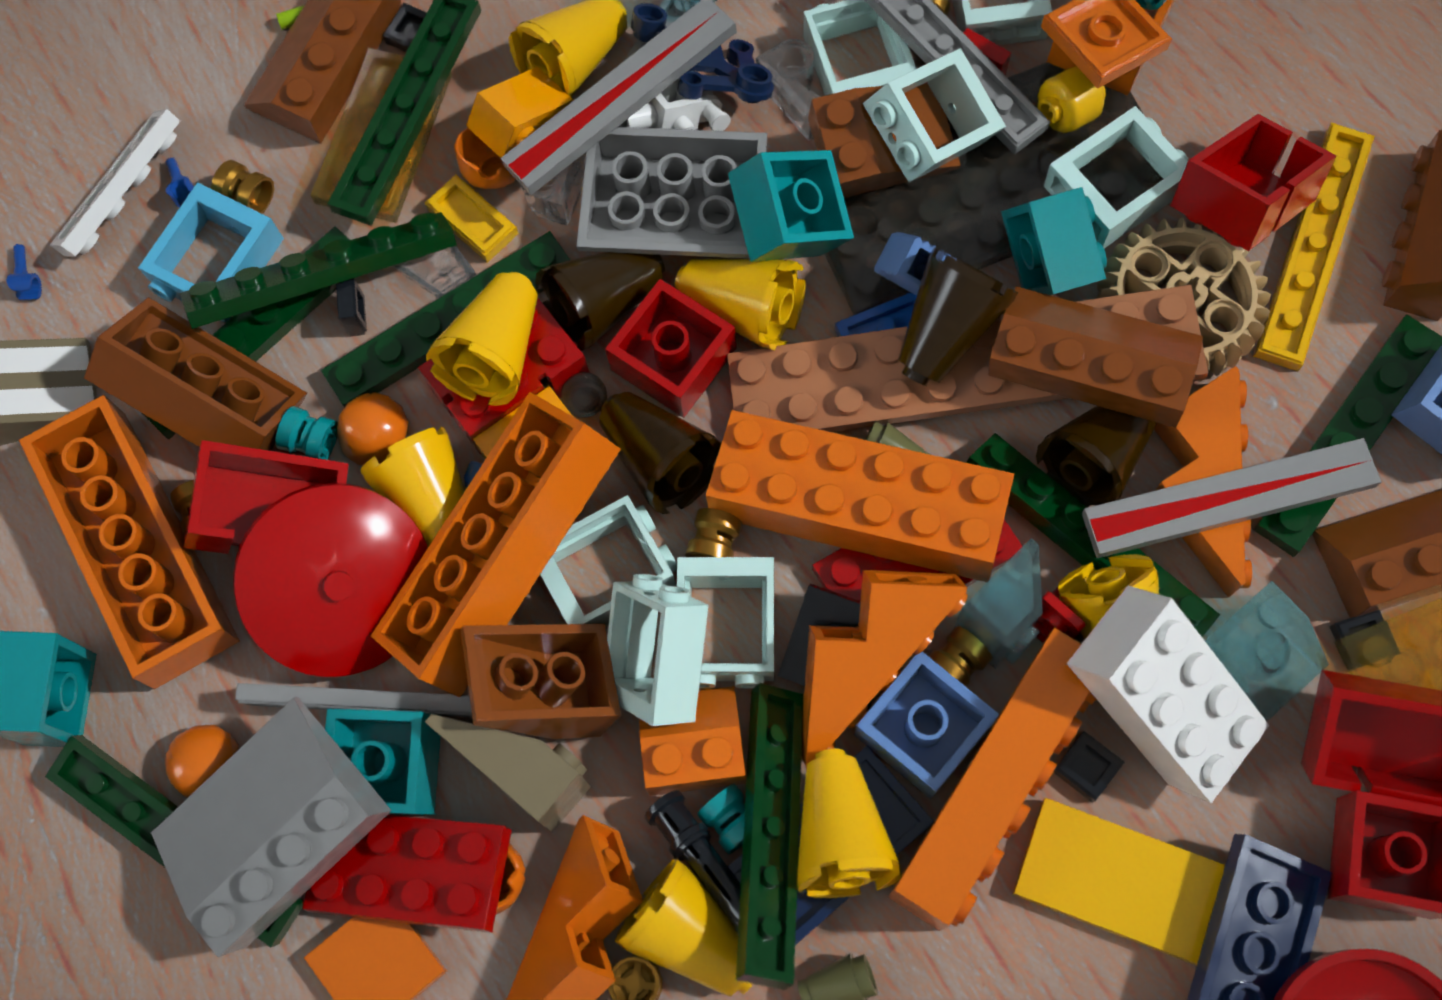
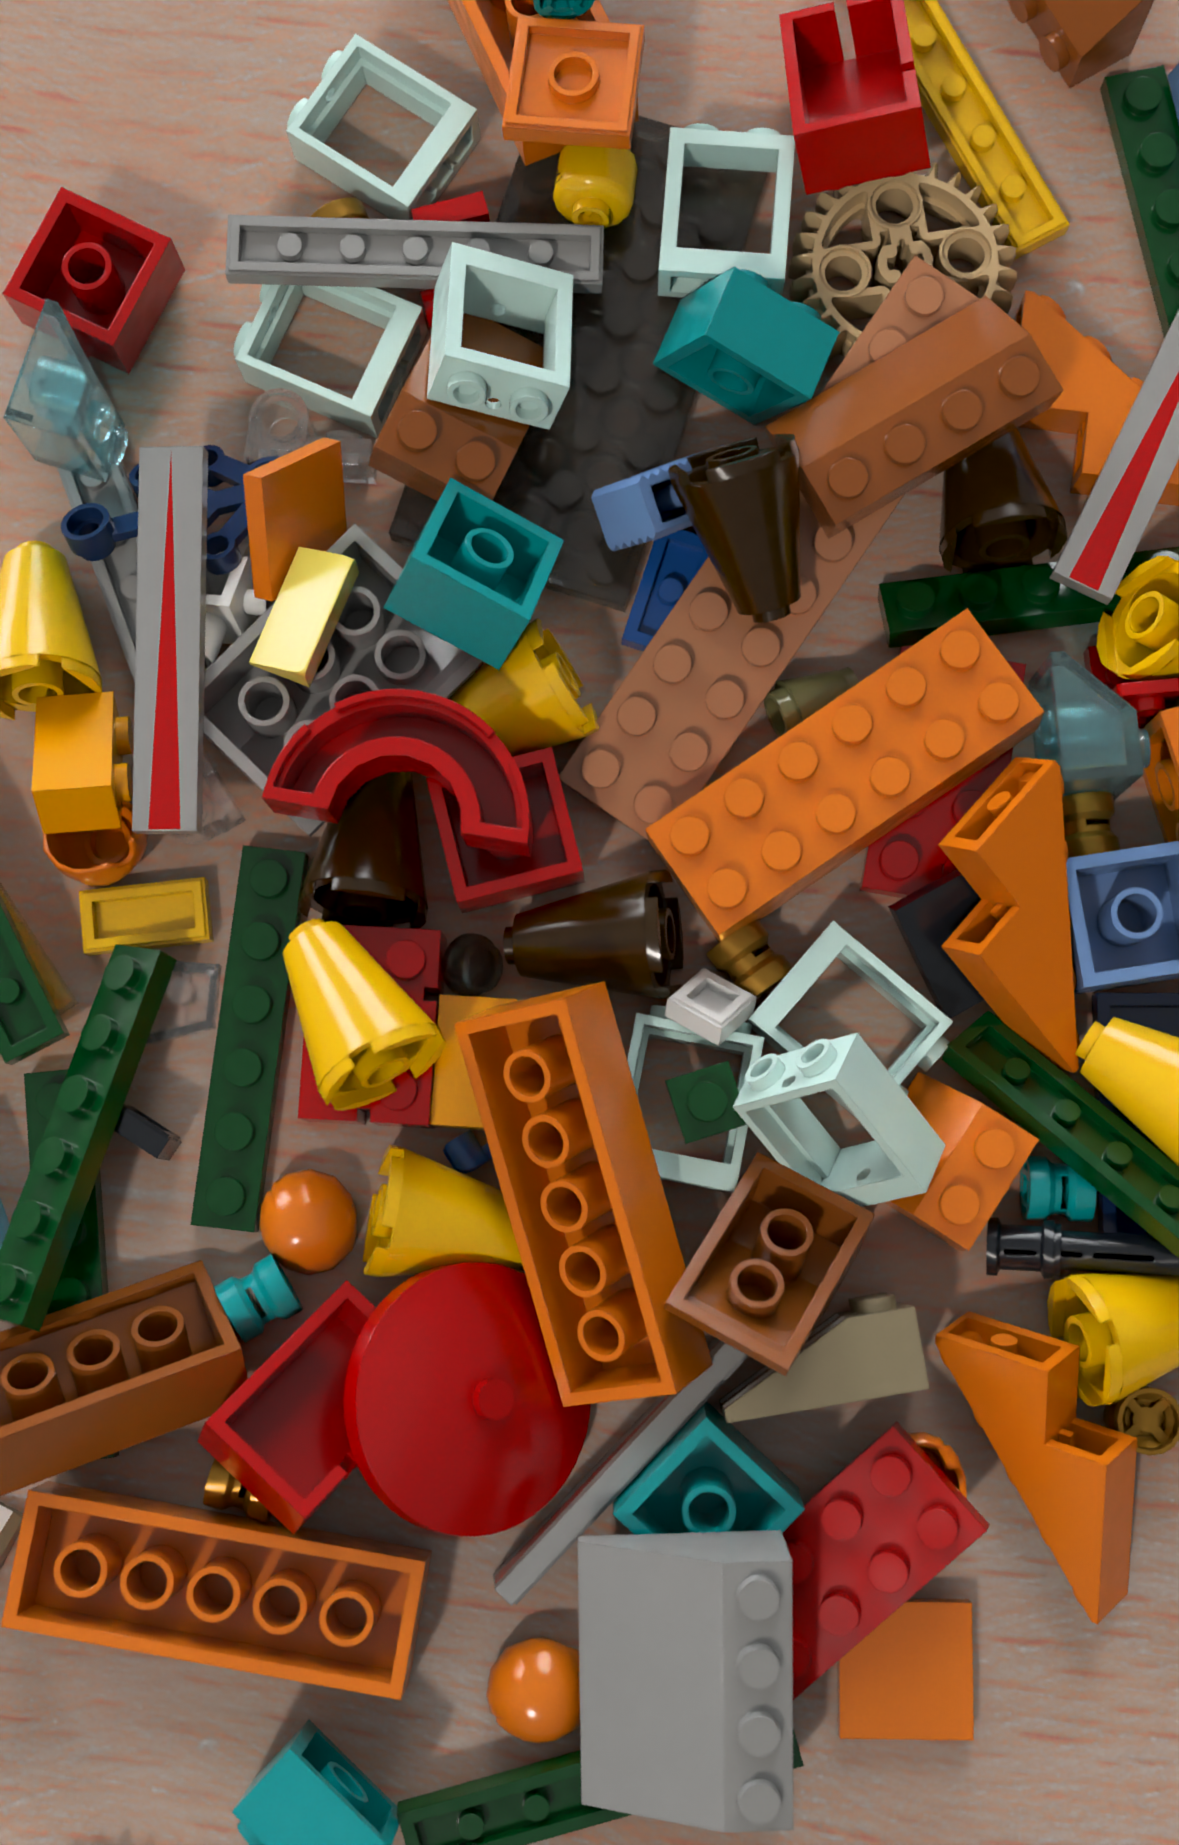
camera: 50 degrees left, 10 degrees up
none -> orange tile [243,438,347,602]
none -> light yellow slope [249,547,359,688]
none -> red brick [262,689,533,857]
none -> white tile [664,968,757,1046]
none -> dark green plate [665,1061,747,1145]

